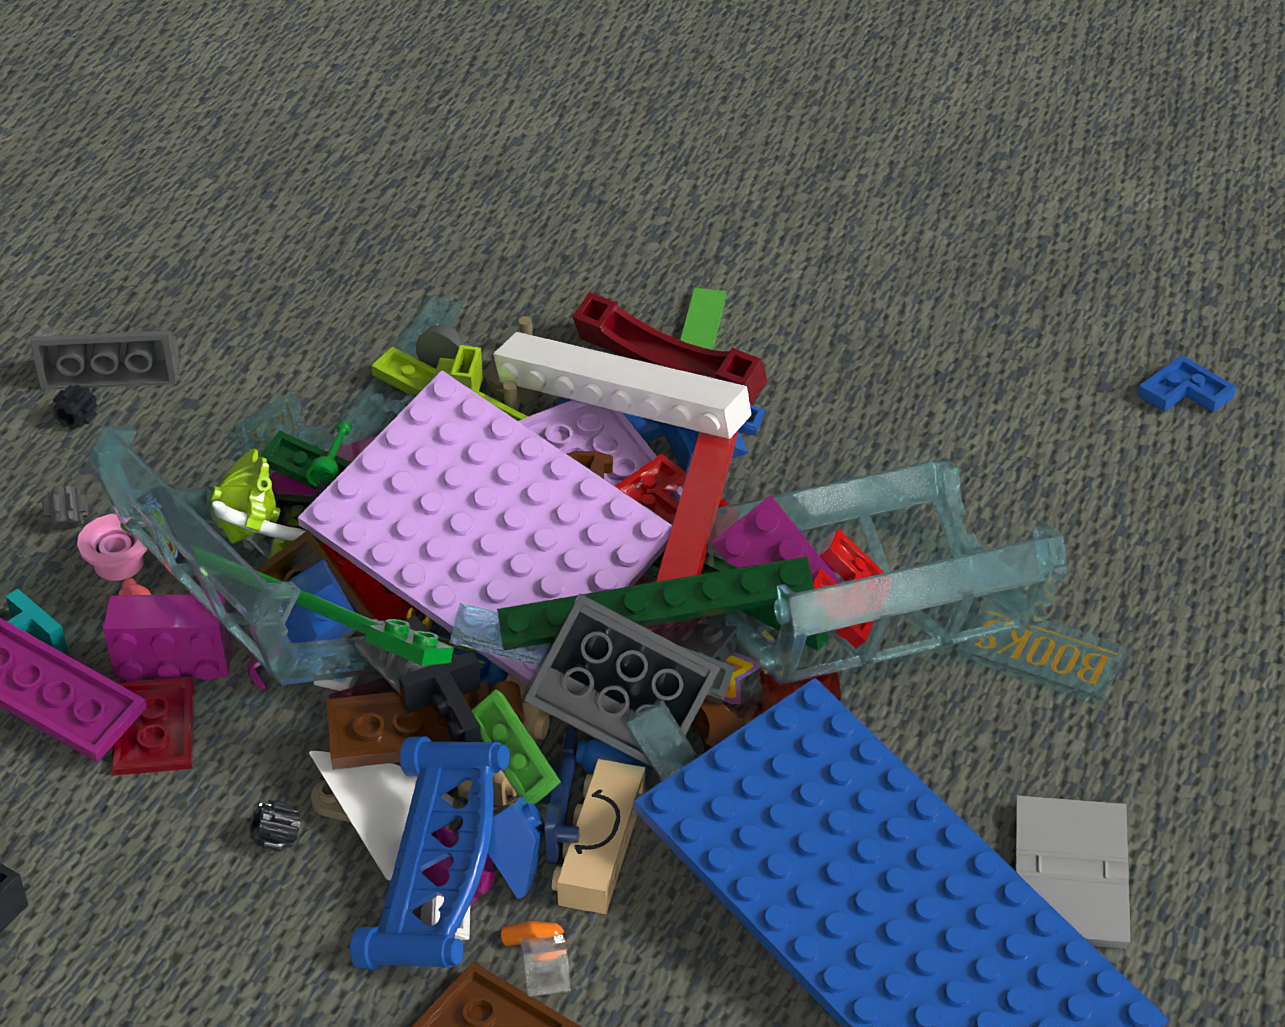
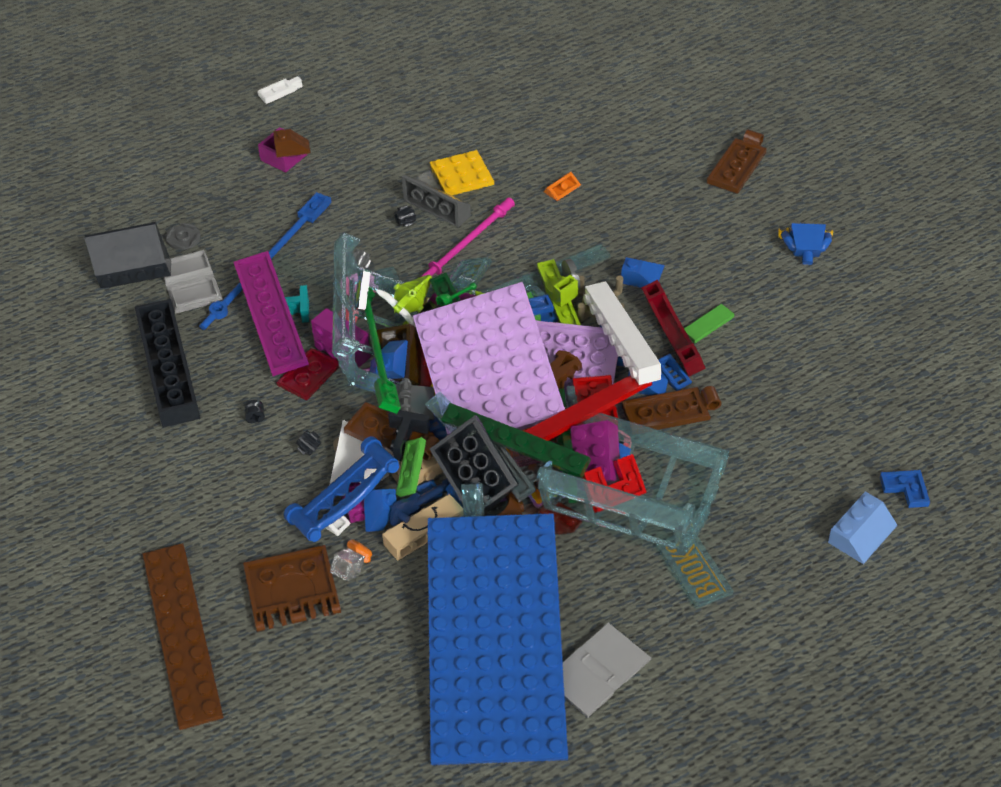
camera: 40 degrees right, 5 degrees up
none -> black wheel [244,400,265,423]
none -> dark pink bar [421,197,515,277]
none -> yellow plate [430,150,494,195]
none -> orange slope [543,172,581,201]
none -> blue slope [621,257,664,288]
none -> reddish brown hinge [622,386,722,435]
none -> reddish brown hinge [707,129,766,194]
none -> blue torso [778,223,834,265]
none -> medium blue slope [828,491,897,564]

